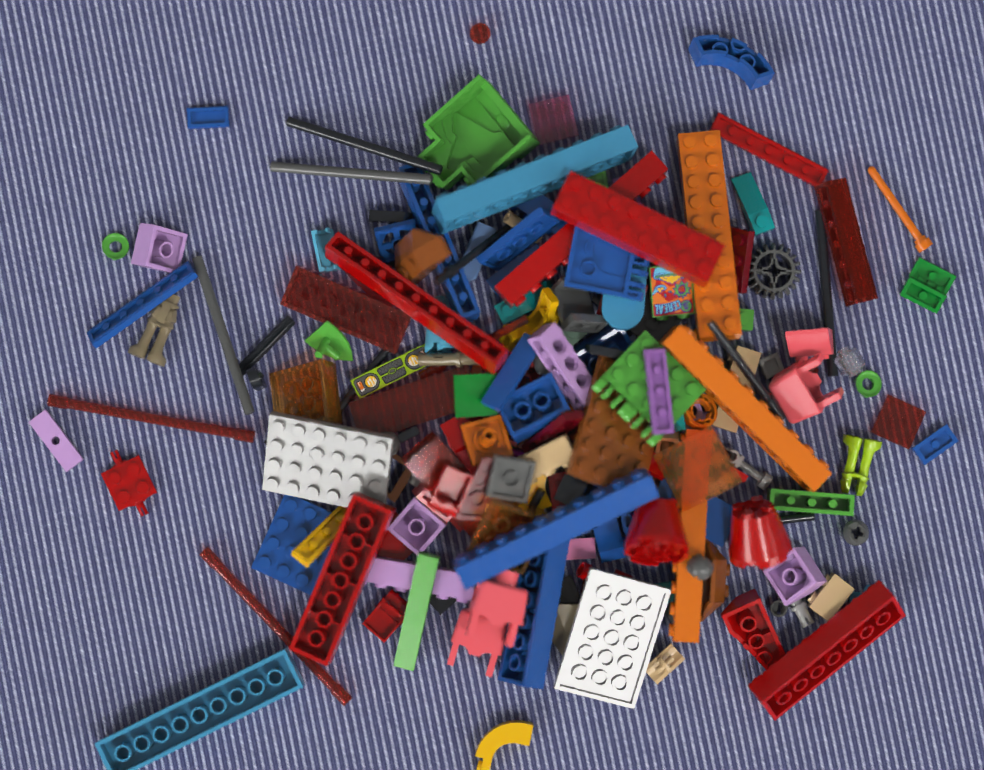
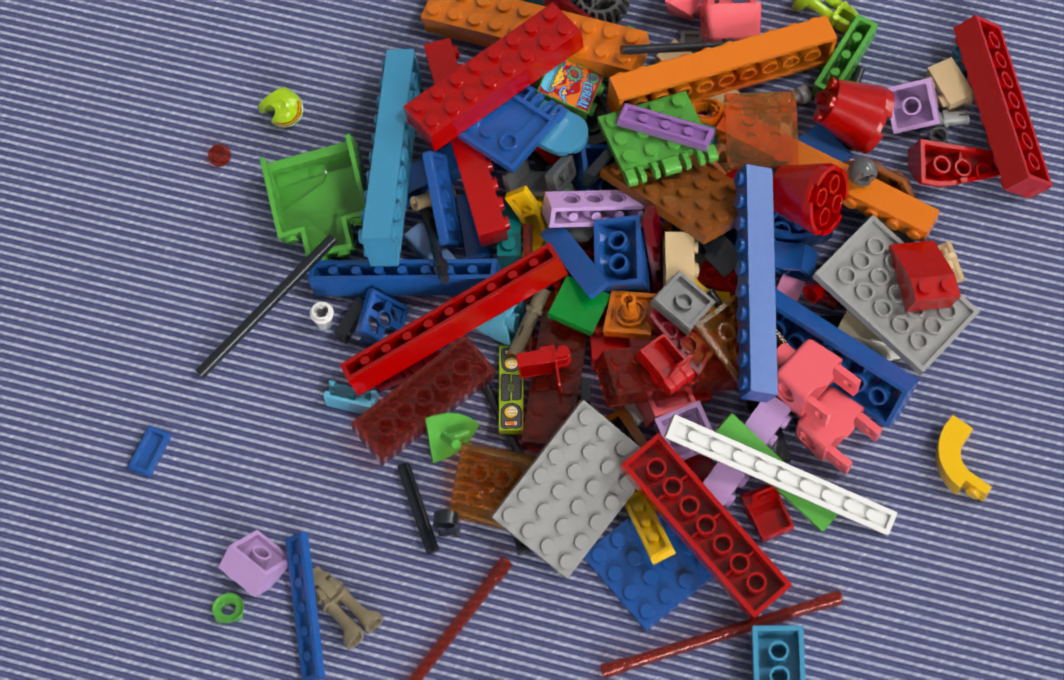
camera: 55 degrees left, 20 degrees down
dark grey piece [192,256,255,415] -> none
dark grey piece [270,161,433,185] -> none
dark orange wedge [395,228,451,285] -> none
clear pink plate [528,94,579,146] -> none
dark grey piece [843,519,869,546] -> none
none -> lime helmet [258,87,304,128]
none -> white cone [310,302,334,330]
none -> red piece [516,345,571,393]
none -> white plate [663,414,898,535]
none -> red slope [888,240,961,312]

